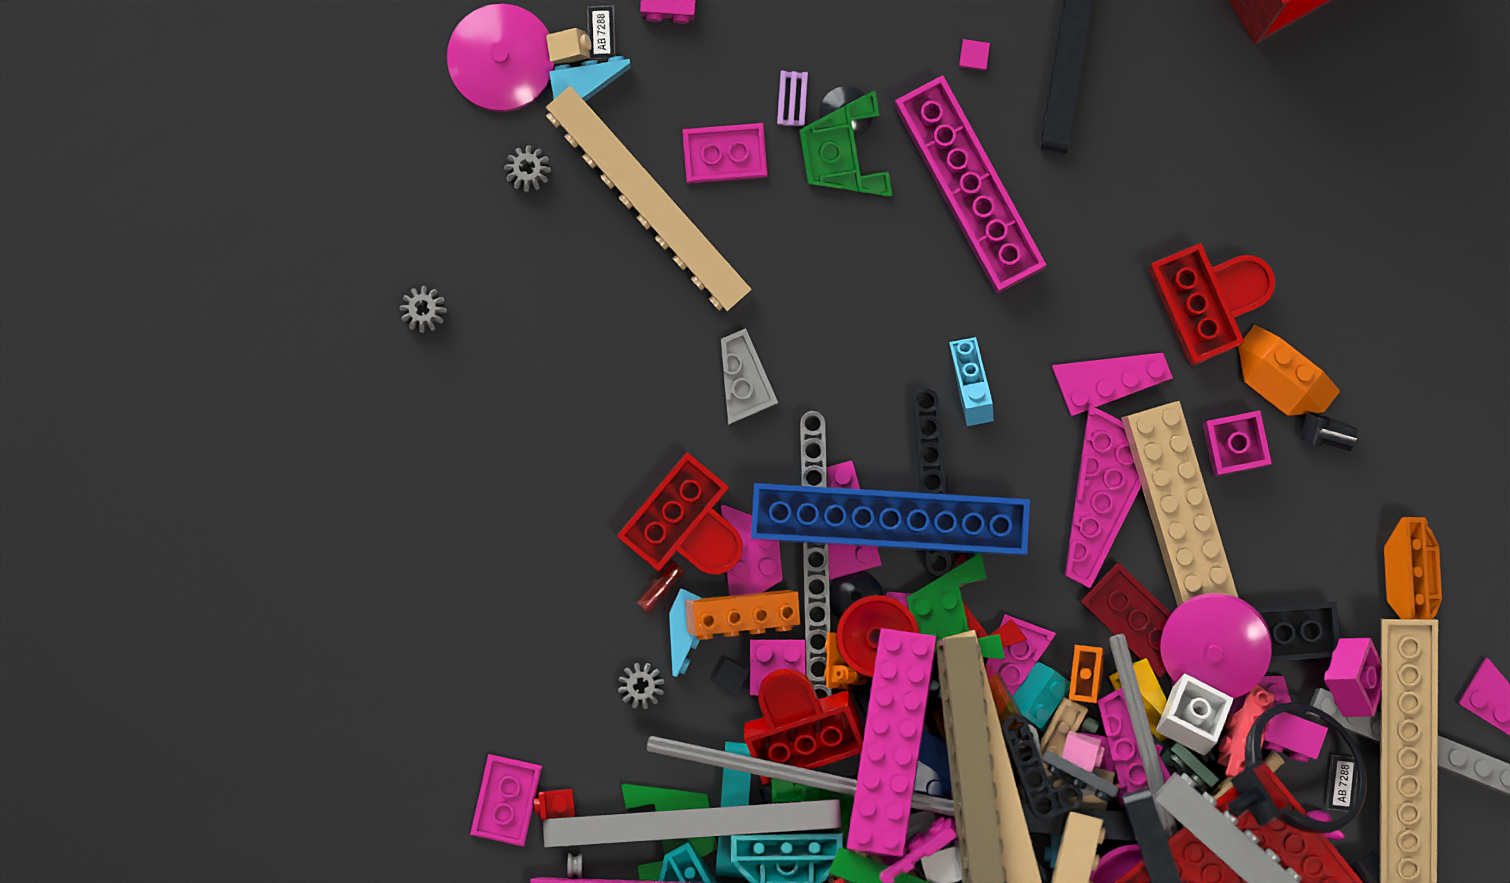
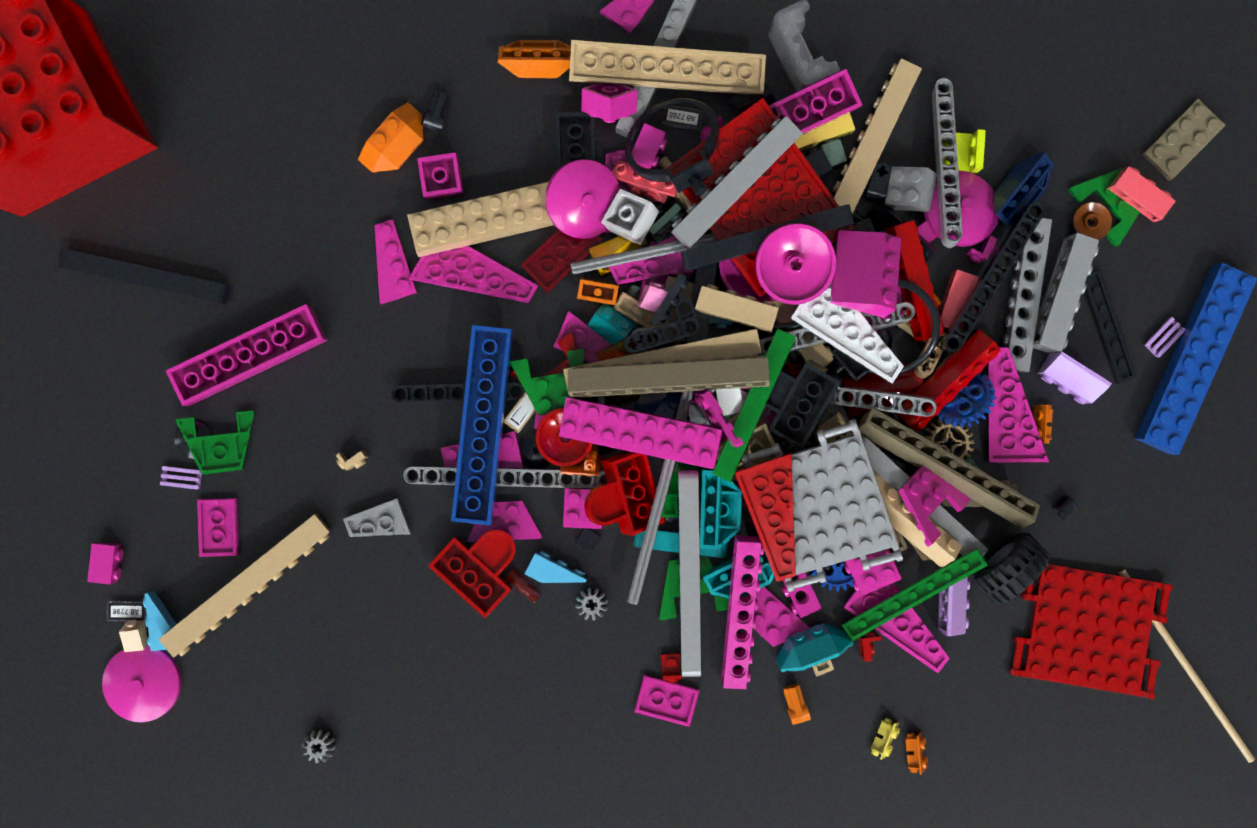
camera: 90 degrees left, 5 degrees up
light grey gear [504,146,551,192] -> none
light grey bush [568,853,583,878] -> none
orange brick [685,590,800,640] -> none
medium azure slope [949,337,994,426] -> none
dark pink tile [959,39,990,71] -> none
red brick [1148,243,1275,367] -> none
none -> tan bracket [336,451,369,471]
none -> white slope [504,392,536,433]

